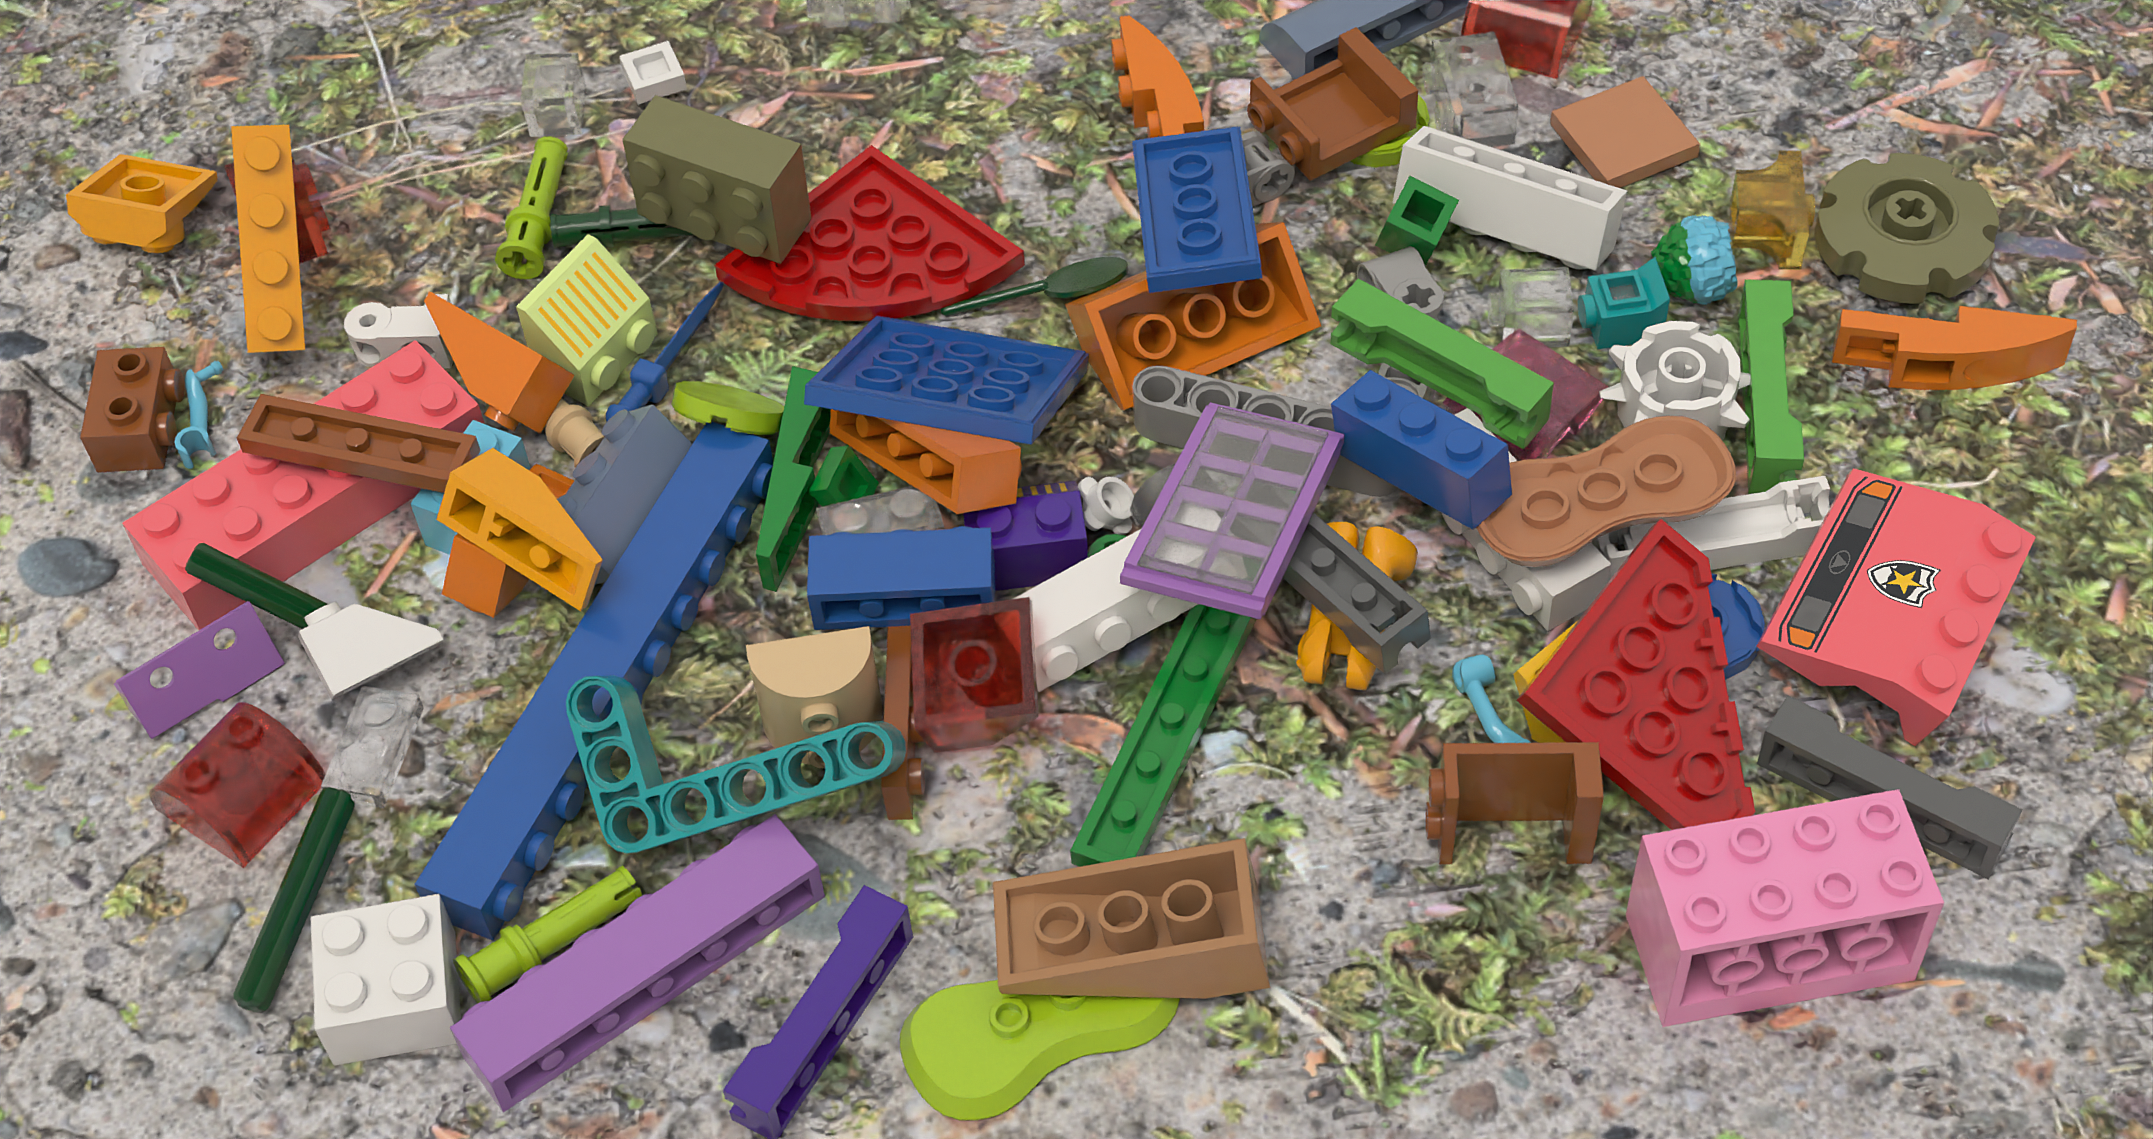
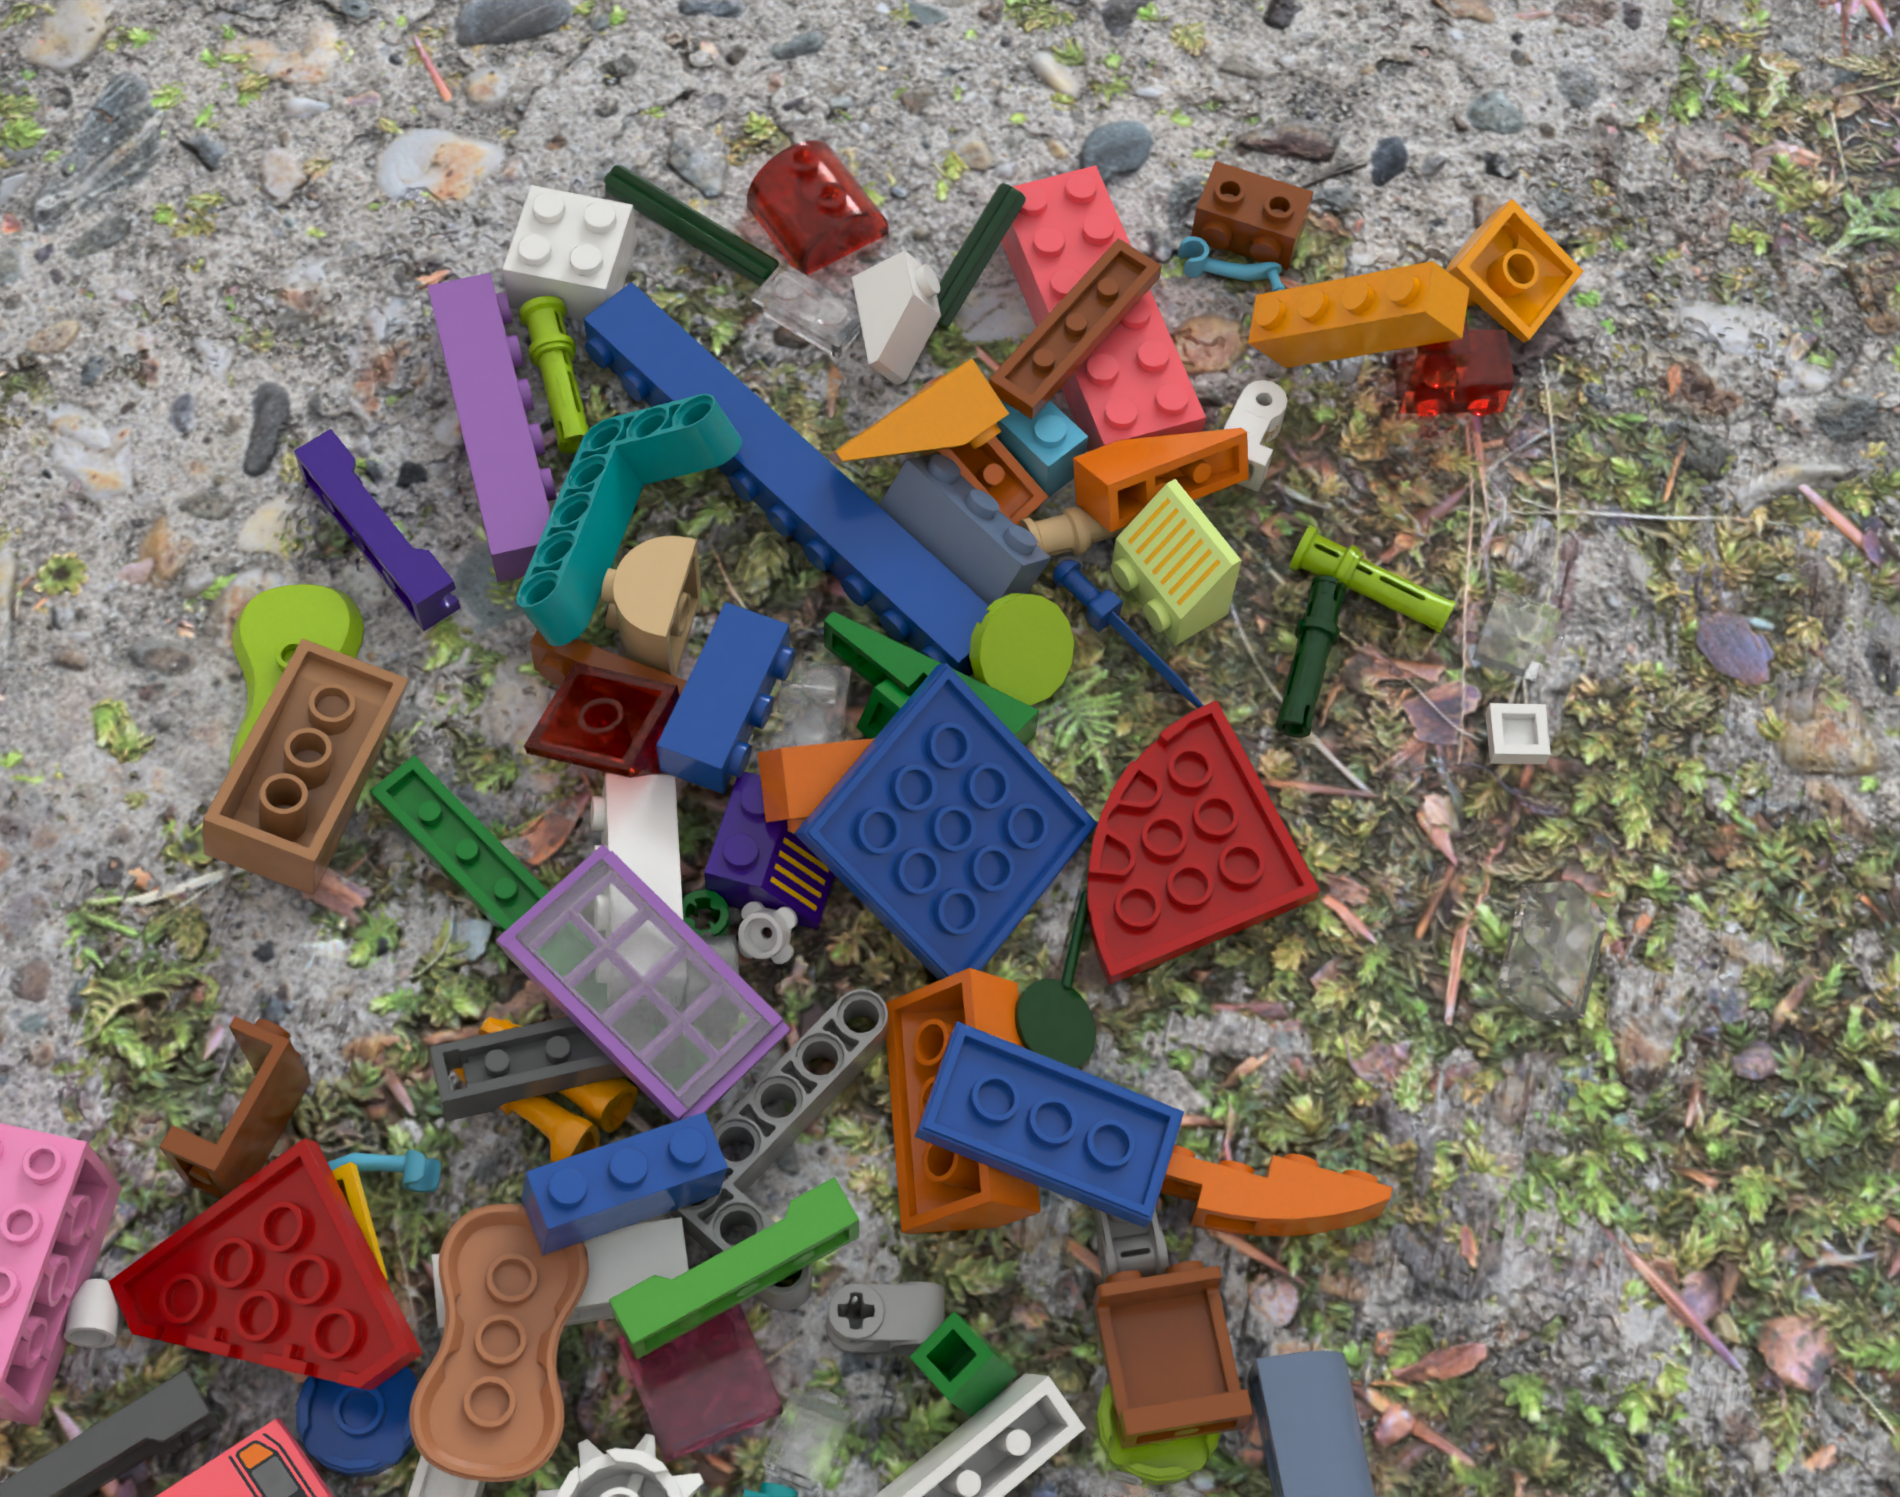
camera: 105 degrees right, 10 degrees up
medium lavender piece [114,601,285,739] -> none
olive brick [622,95,812,264] -> none

